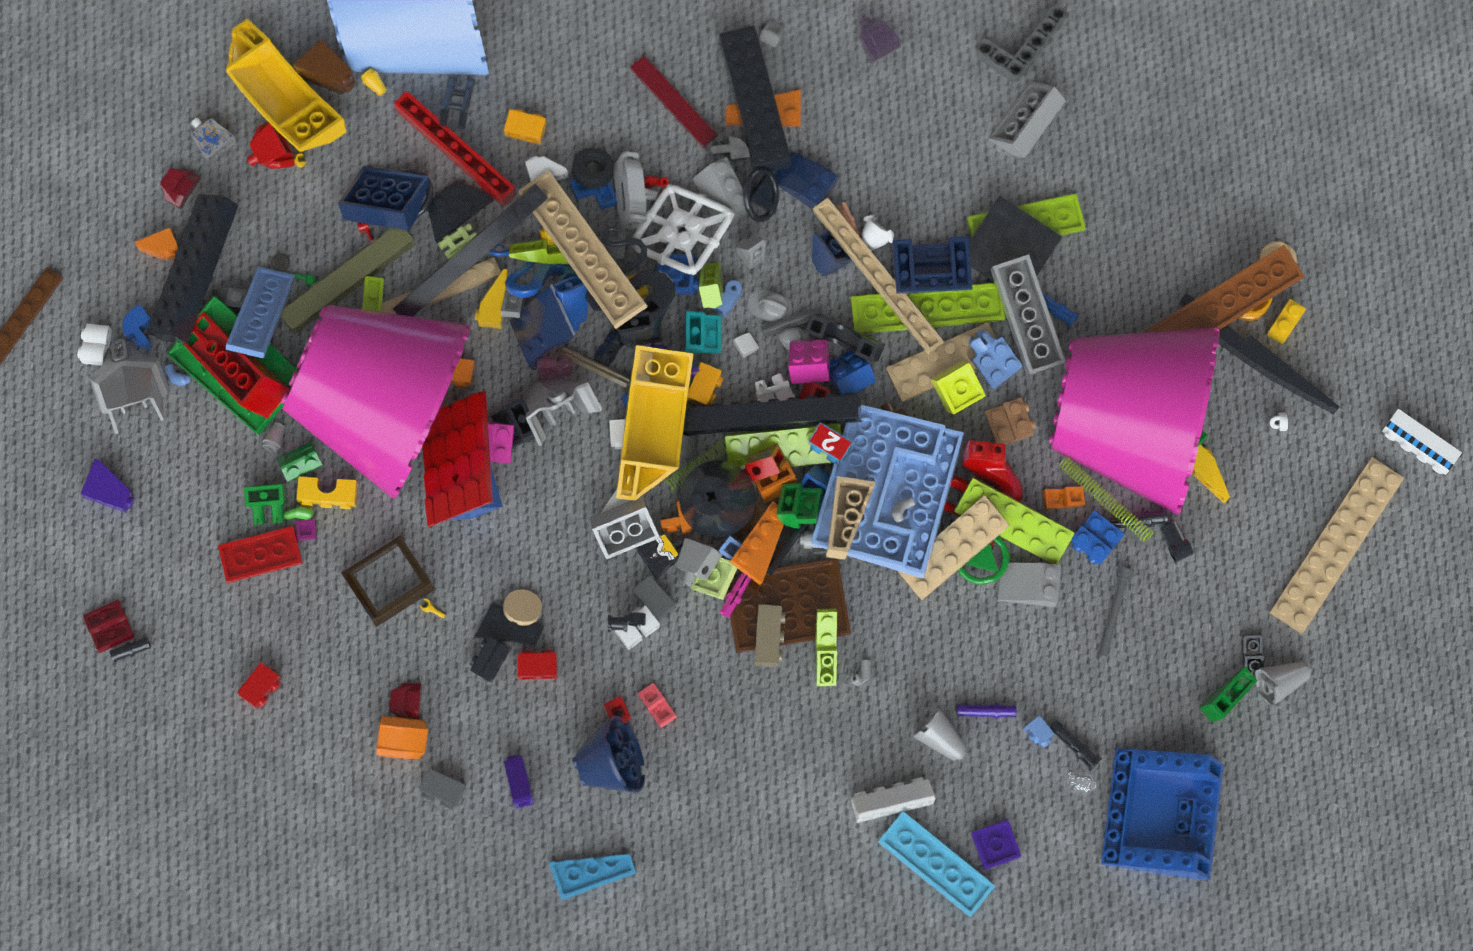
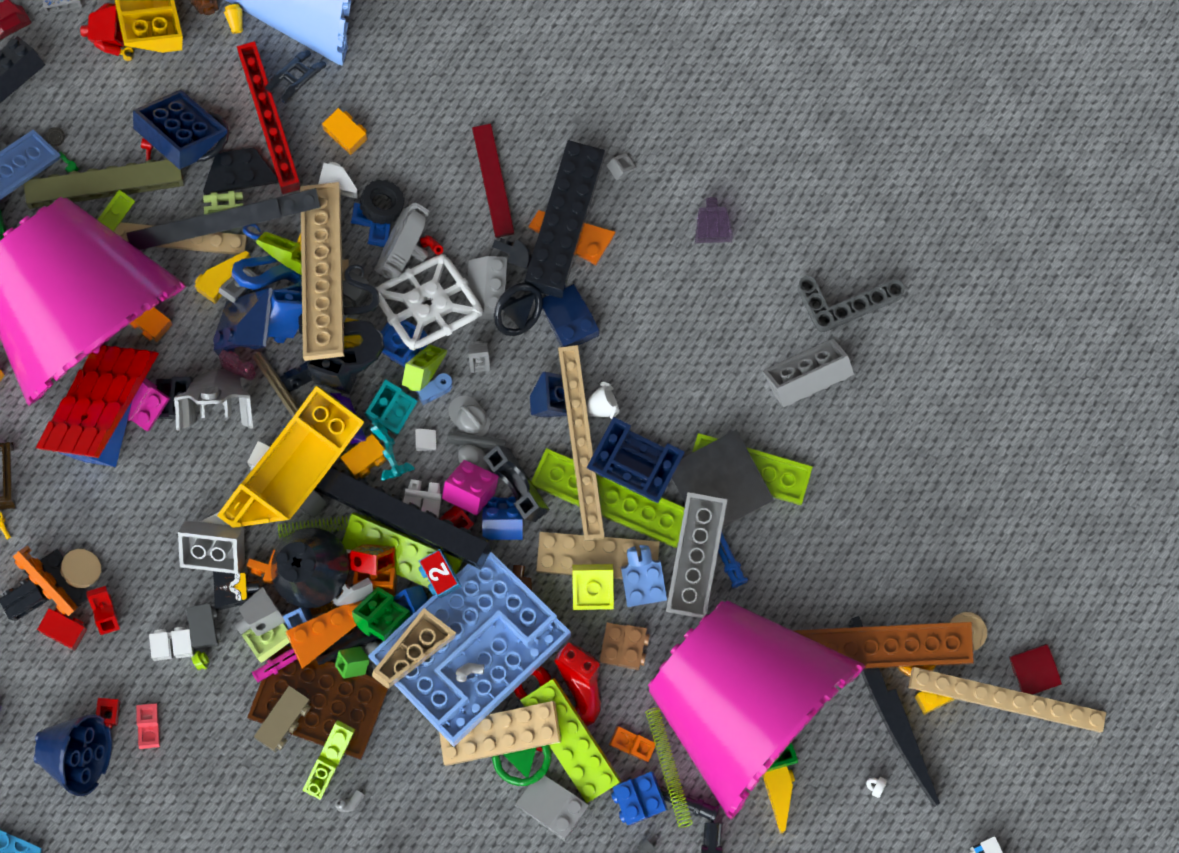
camera: 30 degrees right, 0 degrees up
black connector [608,612,646,632] -> none
nougat pin [836,202,861,237] -> none
none -> orange wing [13,545,78,616]
none -> red brick [86,586,120,635]
none -> lime plate [191,650,210,670]
none -> light grey slope [333,578,373,606]
none -> bright green brick [335,646,369,679]
none -> teal piece [370,418,415,481]
none -> tan plate [908,667,1106,733]
none -> dark red slope [1009,644,1062,695]

